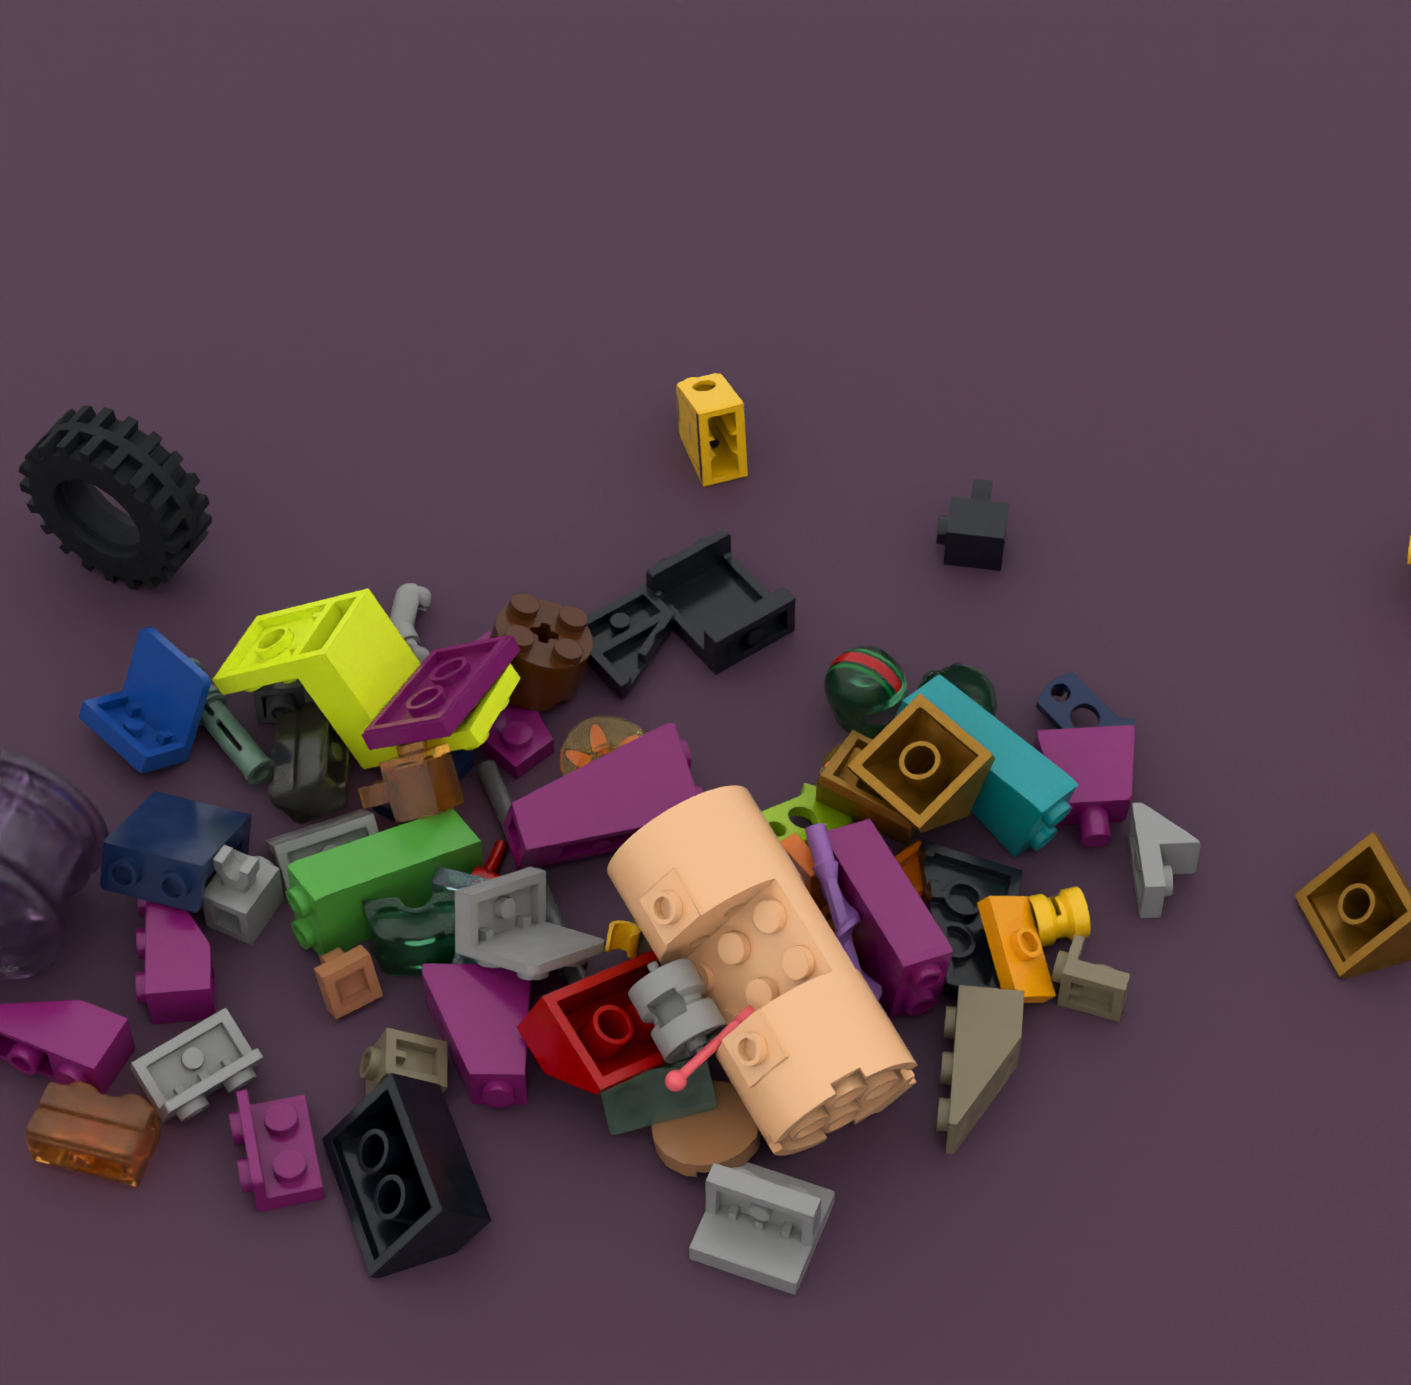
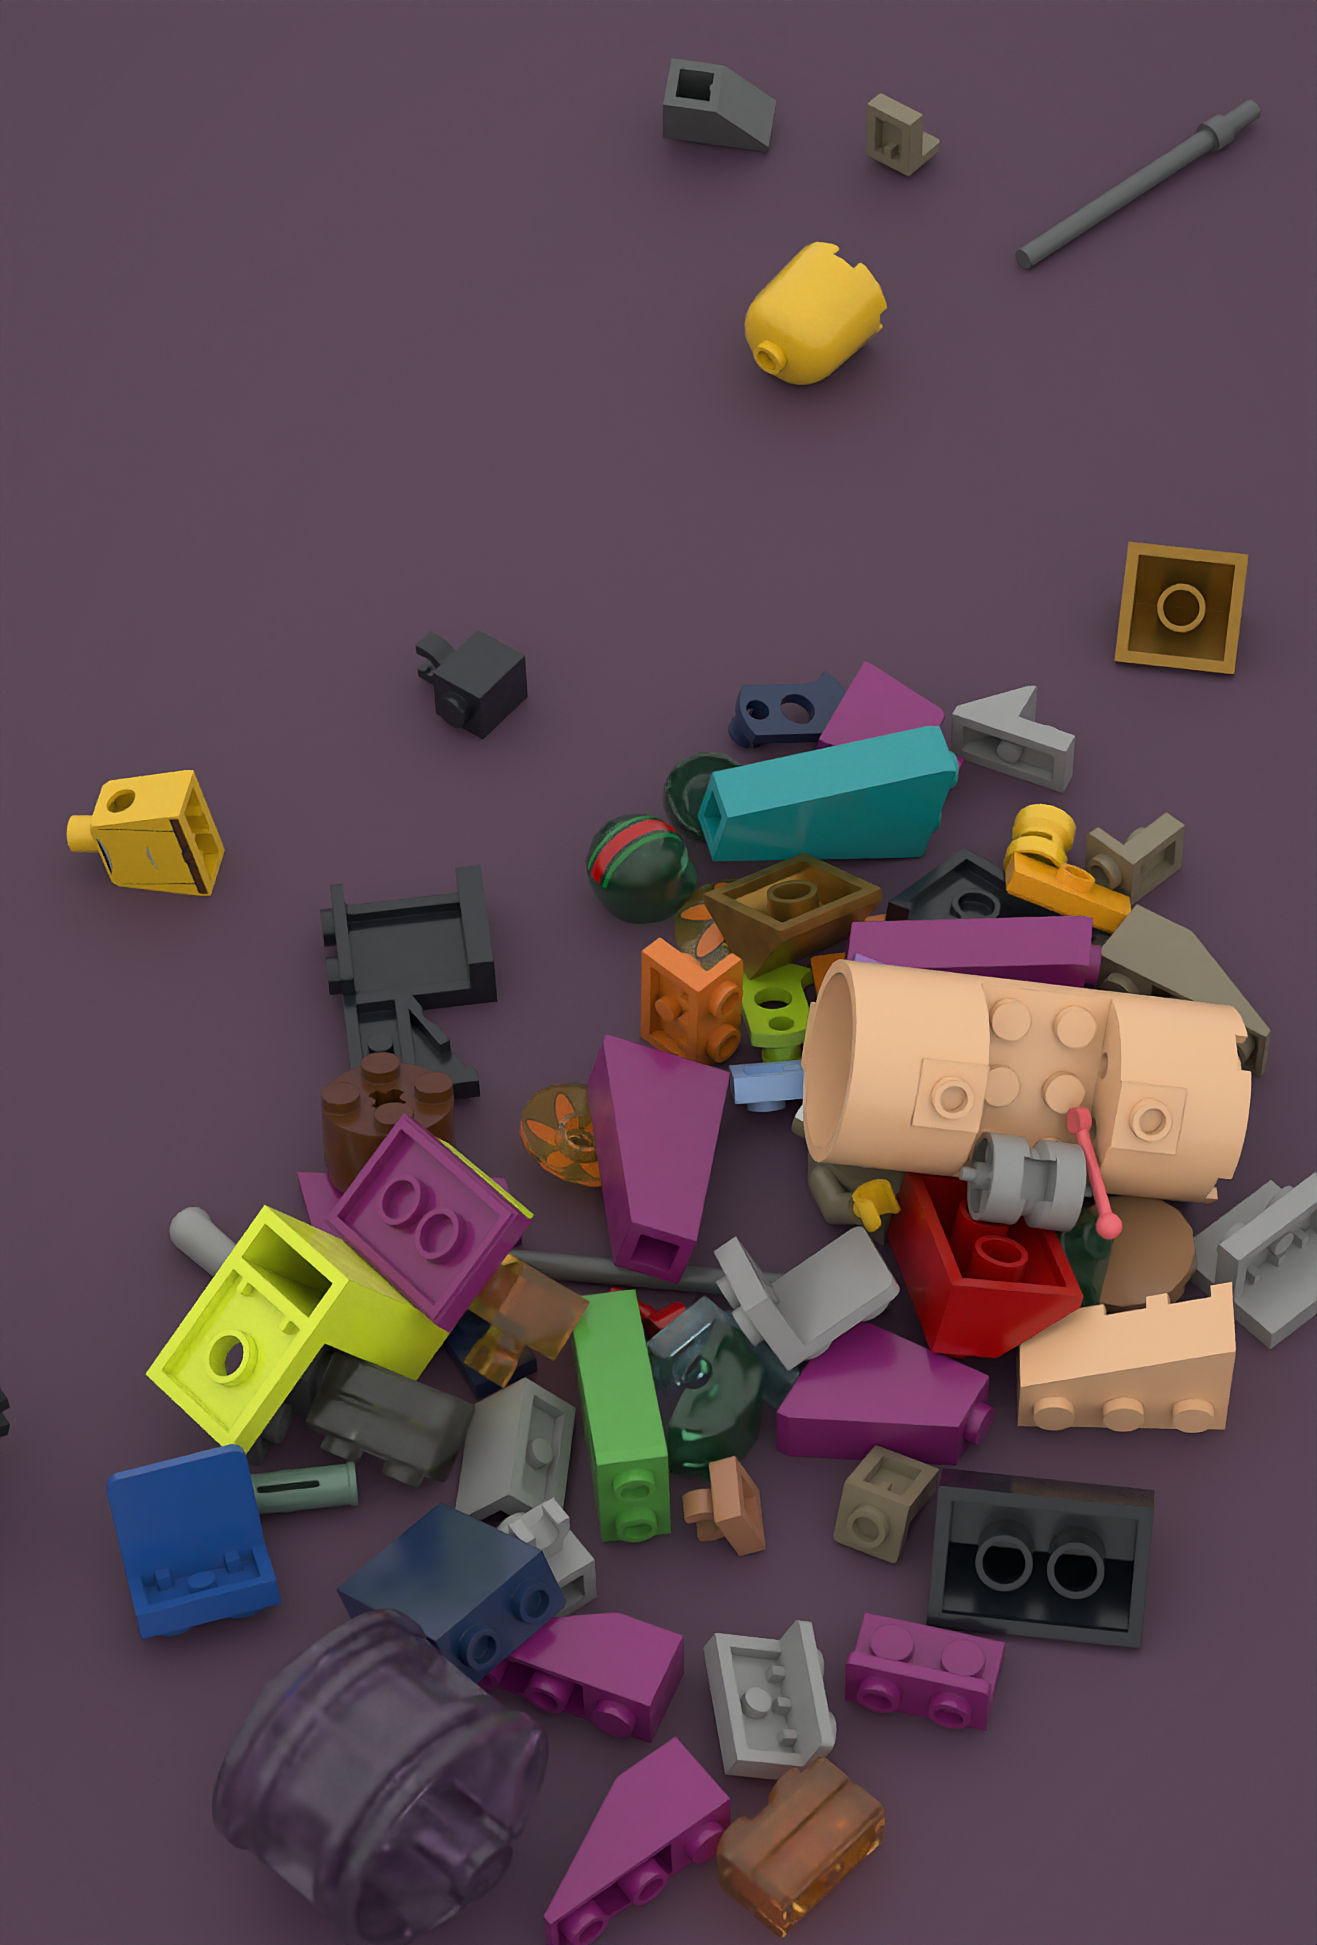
camera: 60 degrees left, 0 degrees up
pearl gold slope [847,693,995,833] -> none
none -> orange bracket [640,937,744,1066]
none -> light nougat wedge [1016,1282,1236,1433]

